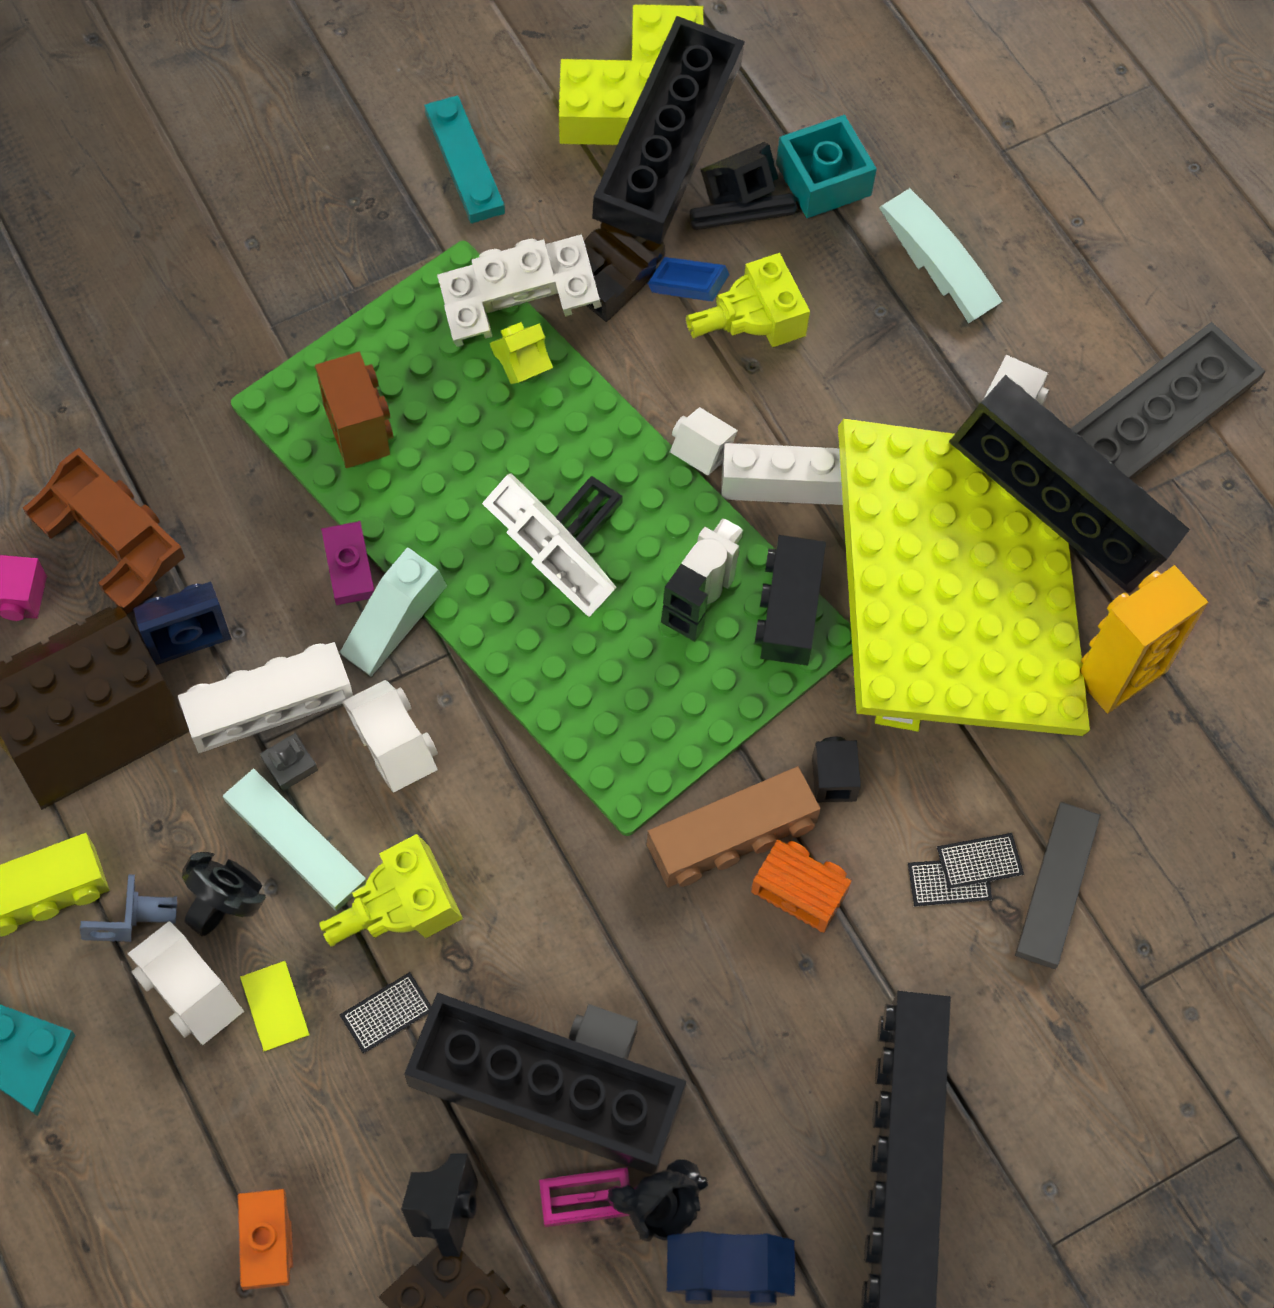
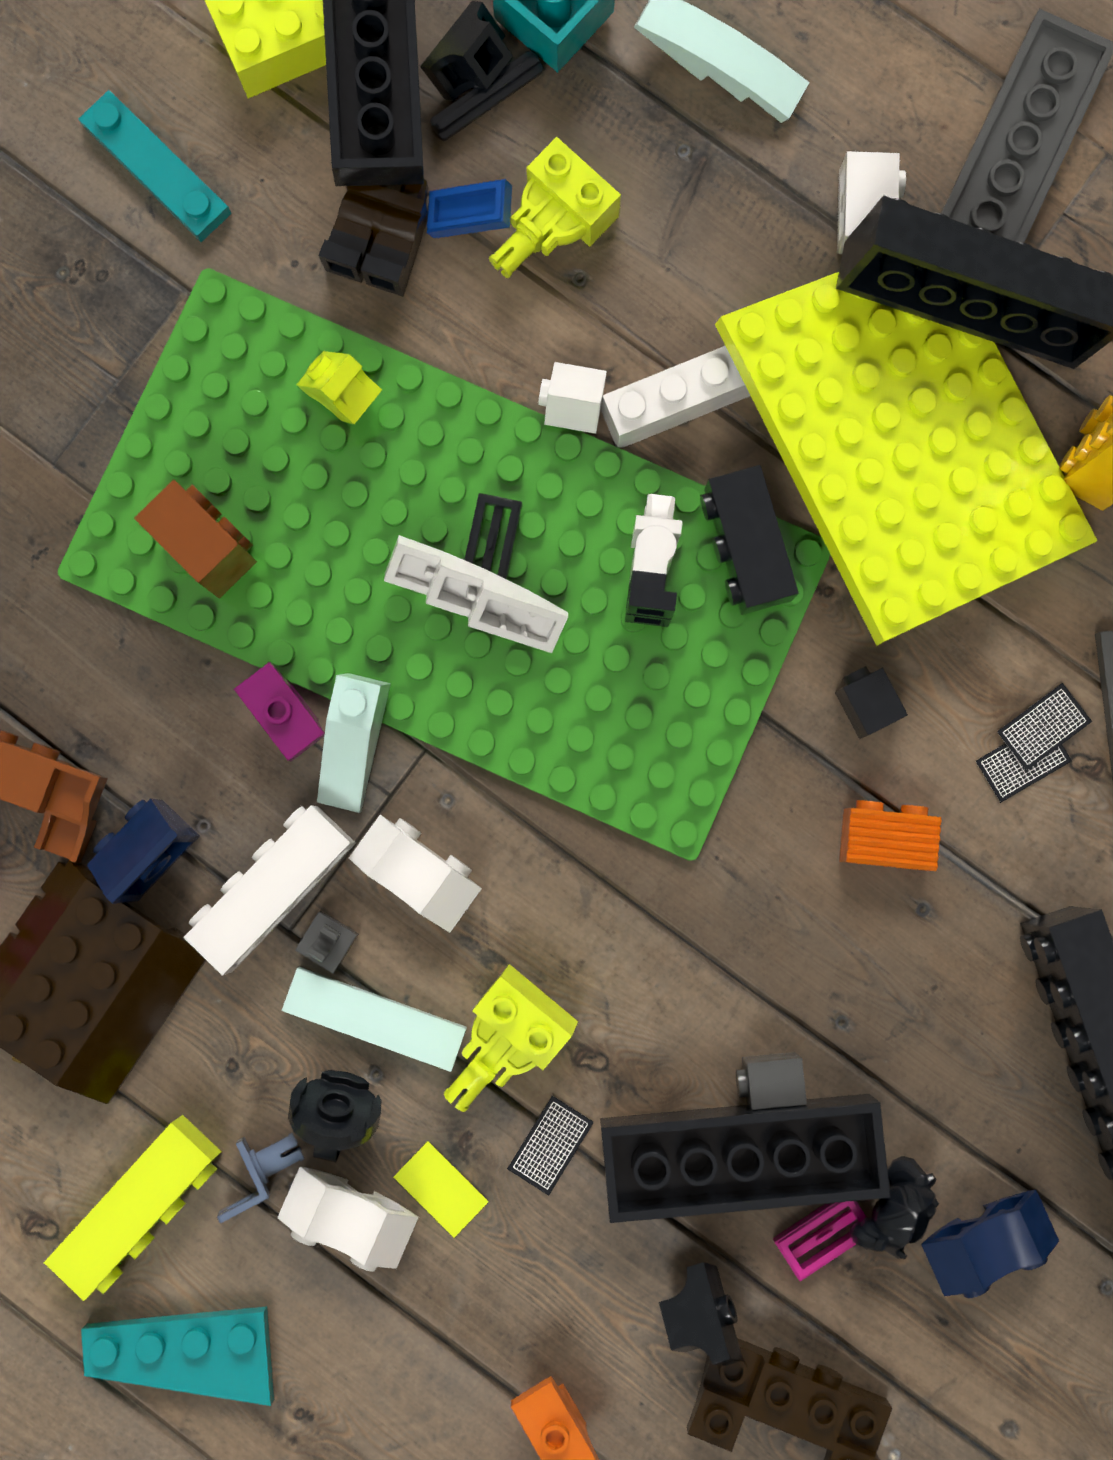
camera: 20 degrees left, 20 degrees up
white bracket [437,234,602,347] -> none
medium nougat brick [647,766,821,888] -> none

